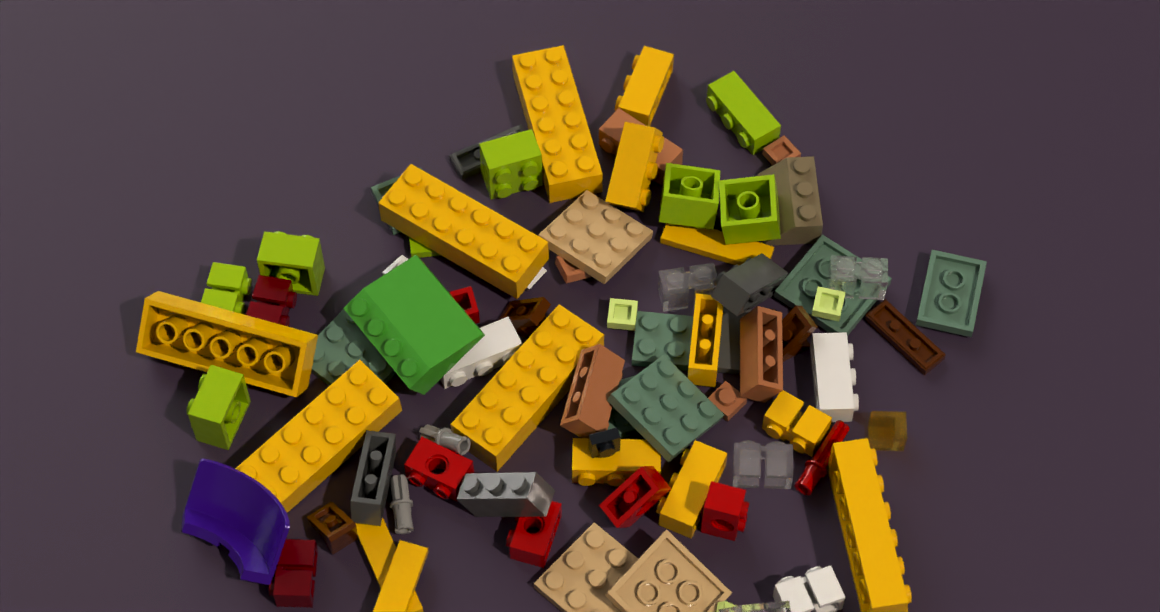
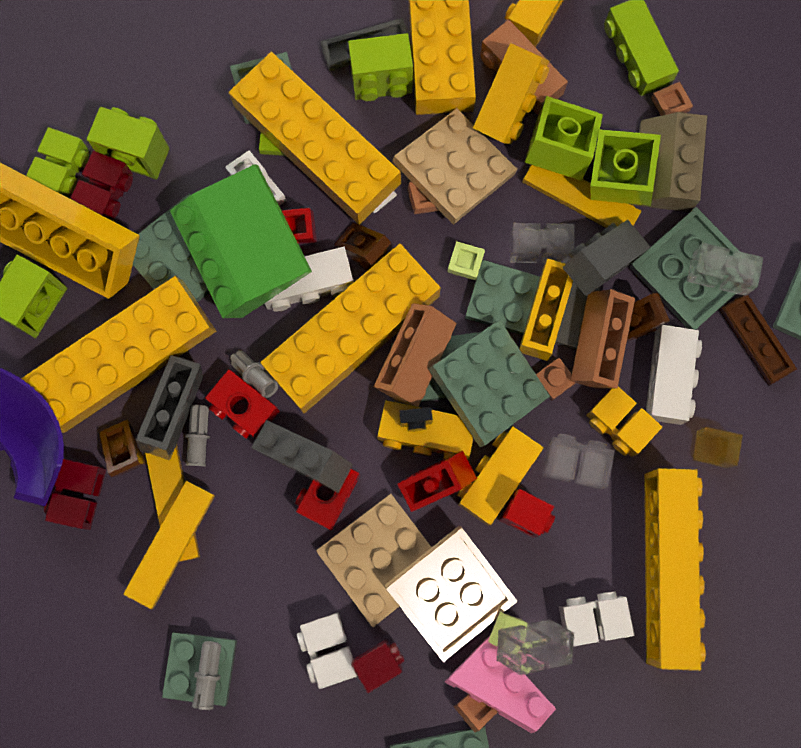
camera: 10 degrees right, 20 degrees up
red axle [794,420,850,496] -> none
yellowish green plate [811,286,846,321] -> none

